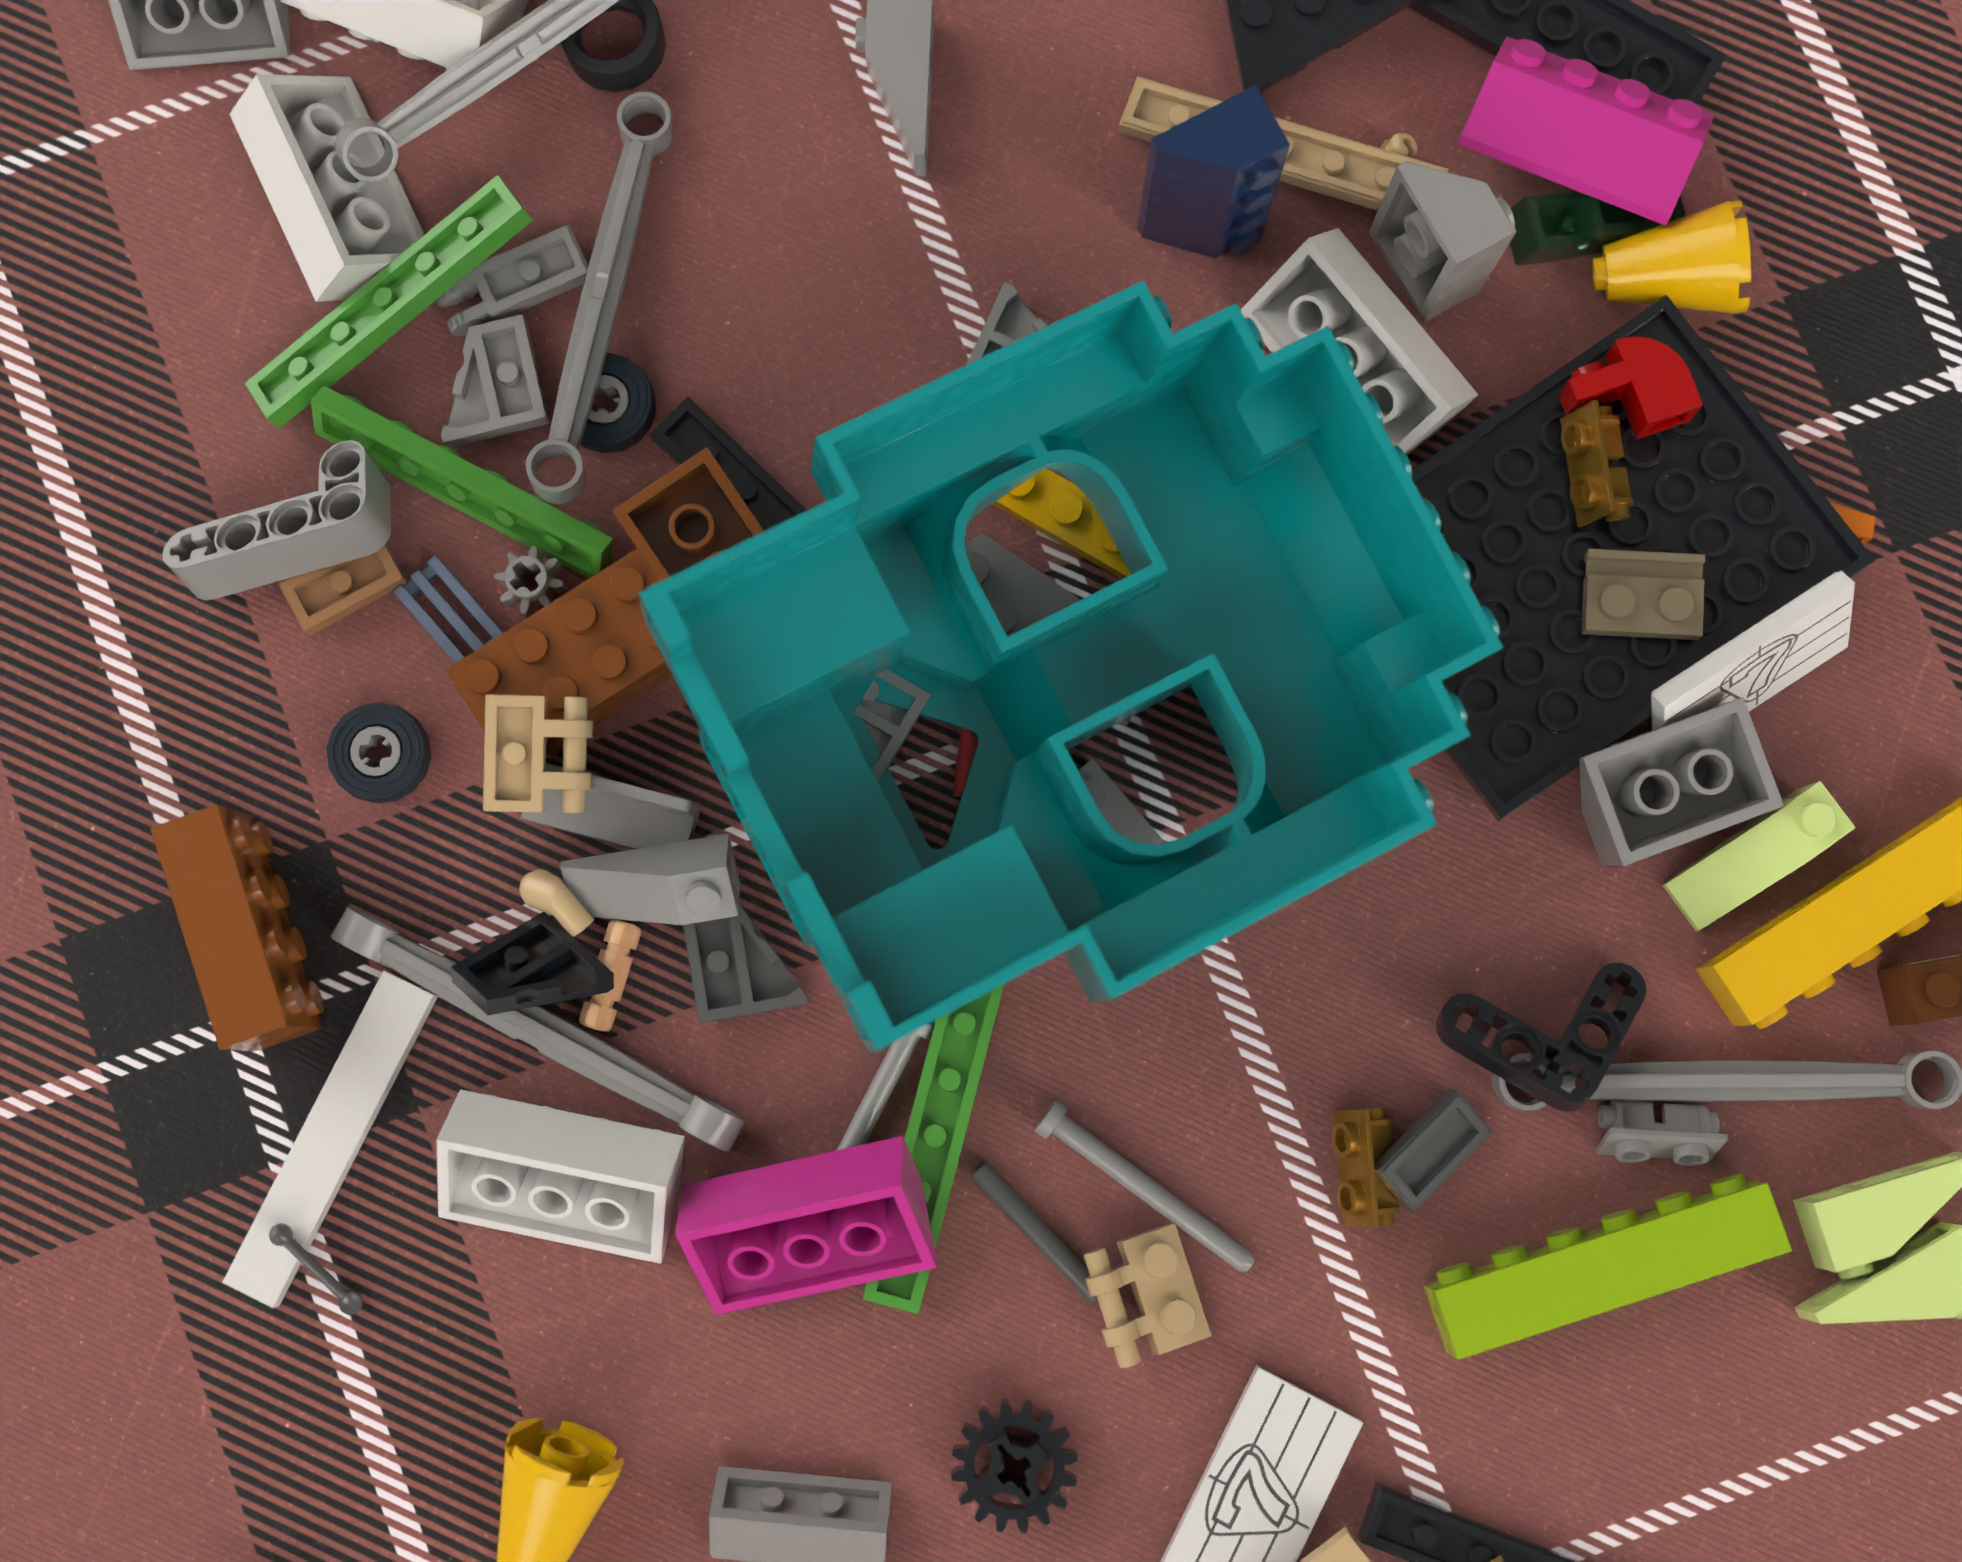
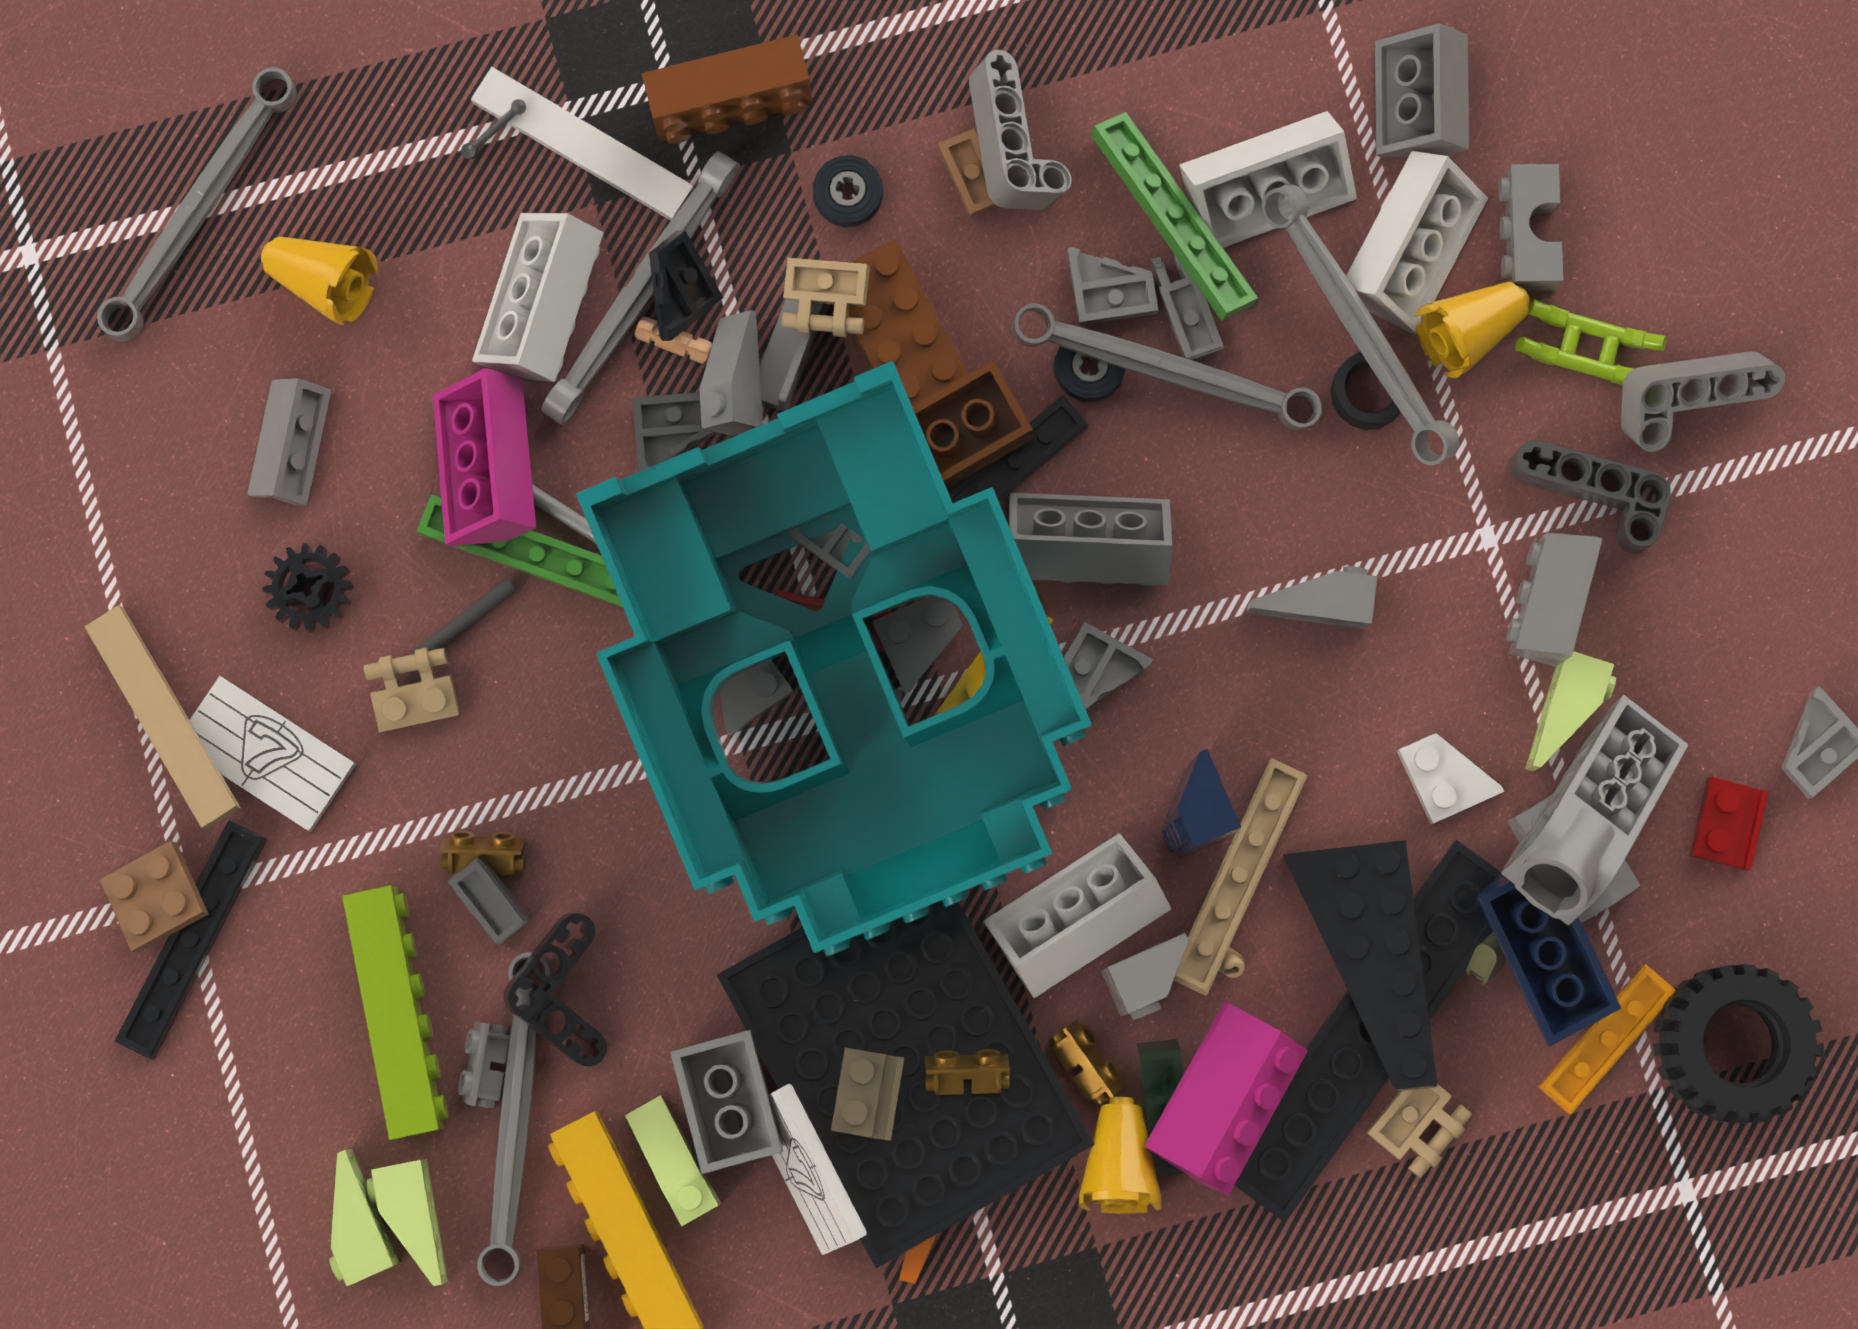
camera: 90 degrees right, 0 degrees up
bright green plate [311,385,613,579] -> none
sand blue tile [393,556,504,663] -> none
light grey gear [494,546,568,618] -> none
tan arm [519,869,594,937] -> none
light grey bar [1034,1098,1255,1272] -> none
red brick [1559,337,1703,440] -> none
none -> light grey slope [1008,493,1172,586]
none -> pearl gold hinge [1049,1019,1125,1107]

